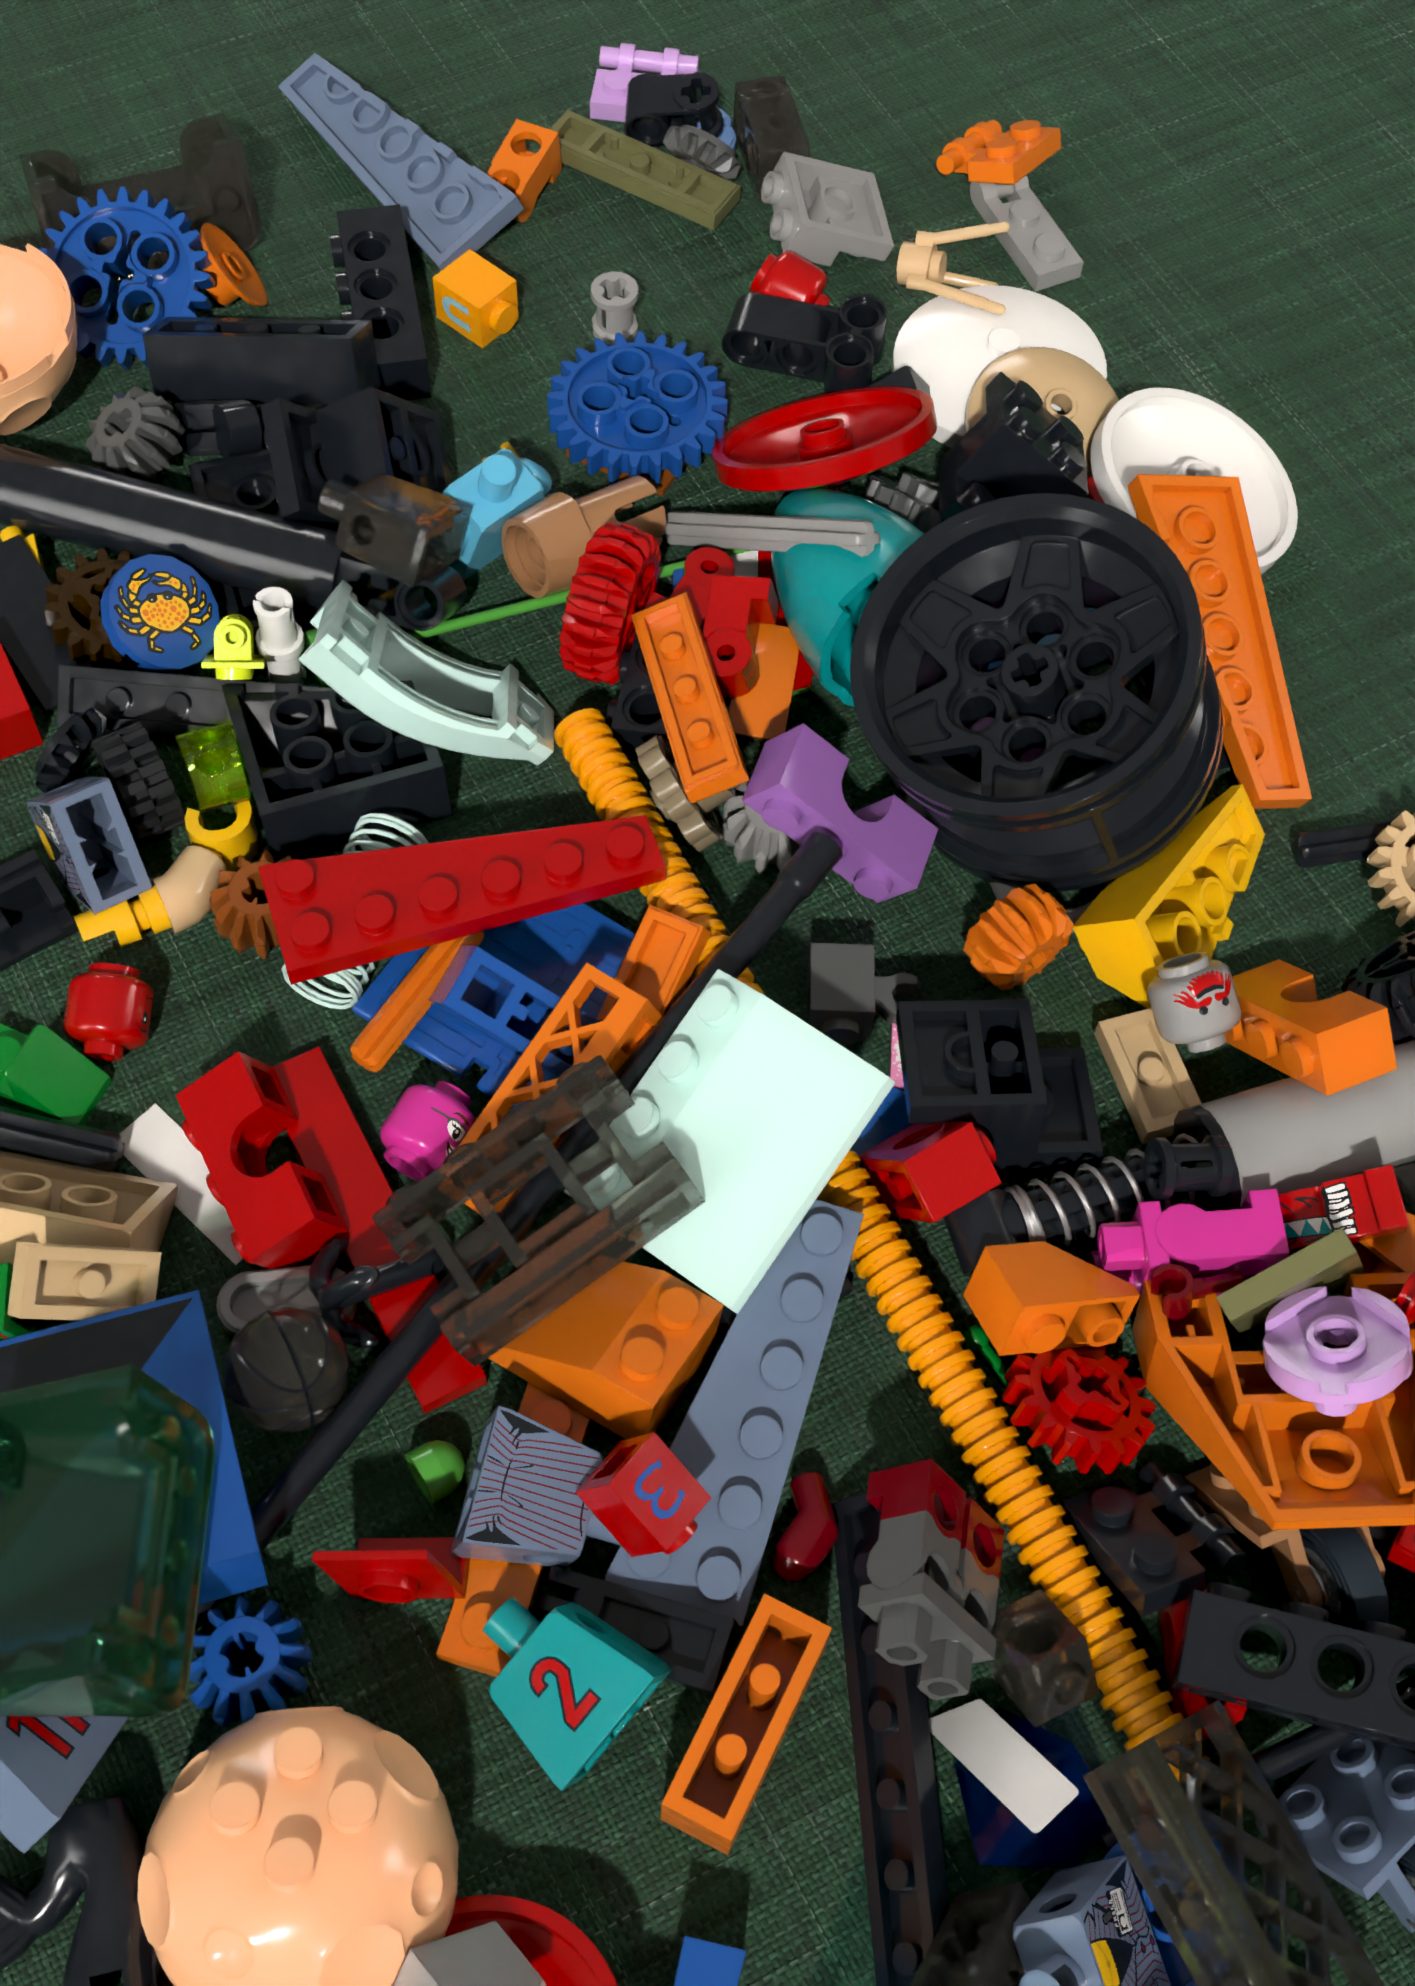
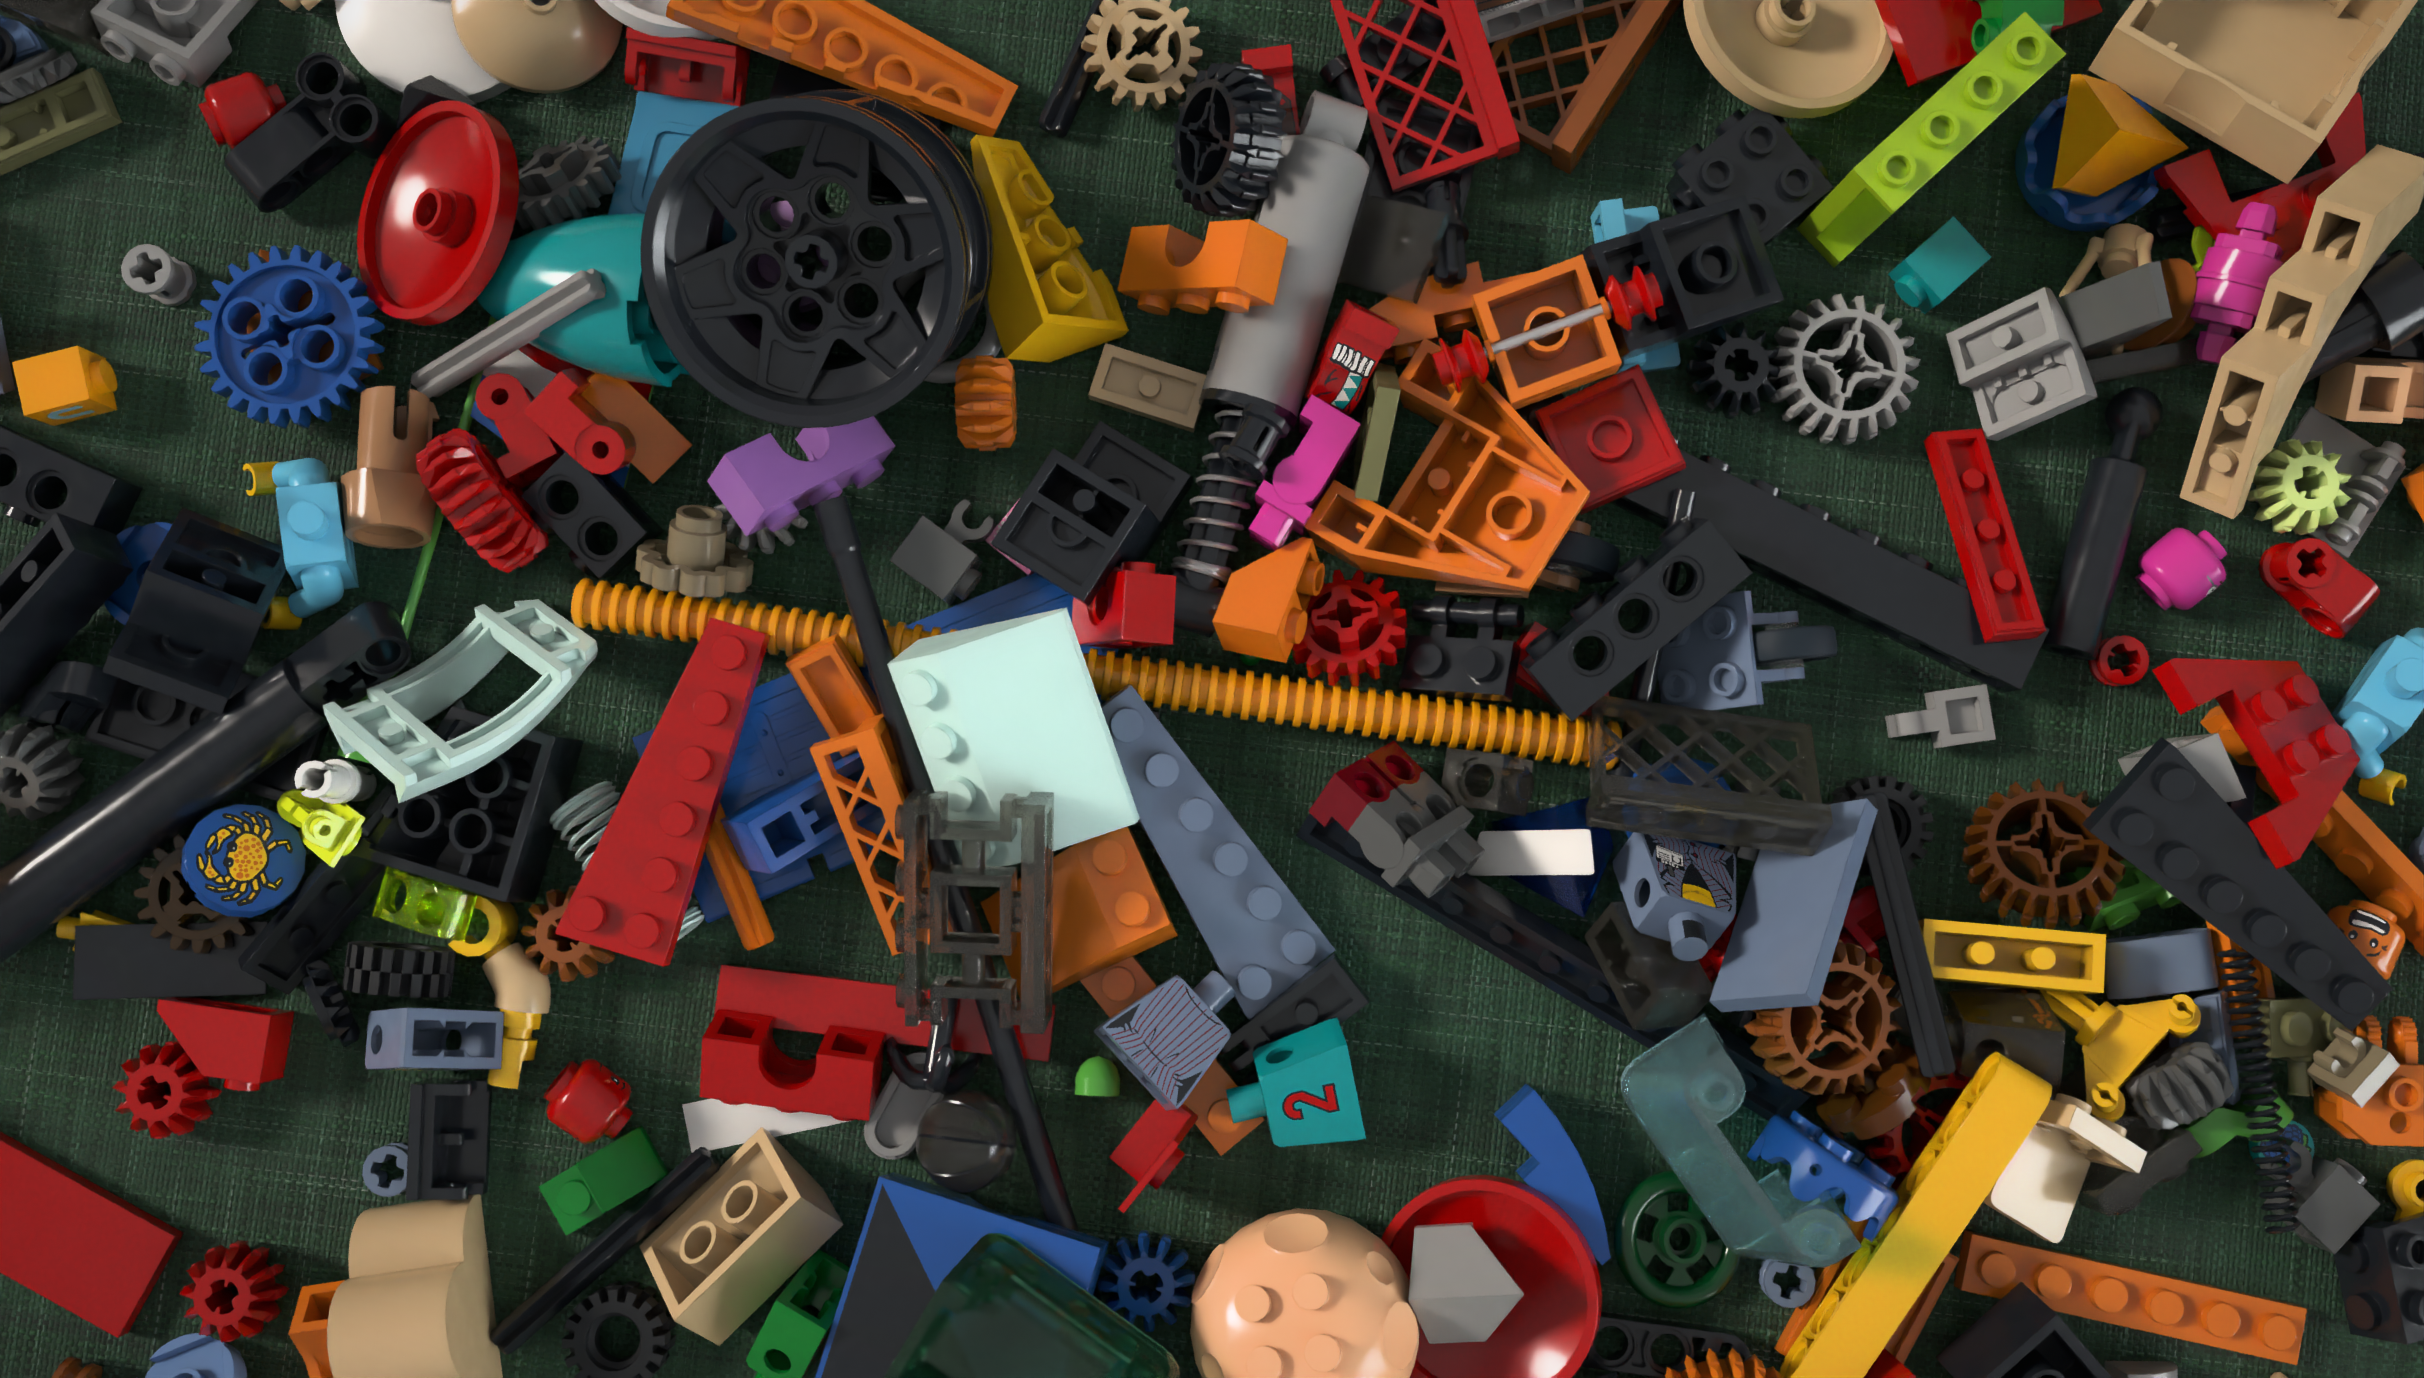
camera: 50 degrees left, 25 degrees up
tan plate [7,1242,162,1320] -> none
clear smoke torso [318,474,473,587] -> none
dark pink head [380,1081,477,1184] -> none
red brick [575,1432,711,1557] -> none
orange tile [631,592,750,804] -> none
orange brick [660,1593,832,1855] -> none
dark red arm [773,1472,838,1582] -> none
black bracket [939,372,1089,520] -> none
light grey head [1147,952,1242,1053] -> none
dark red hand [1150,1264,1245,1320] -> none
lavender plate [1262,1286,1413,1417] -> none

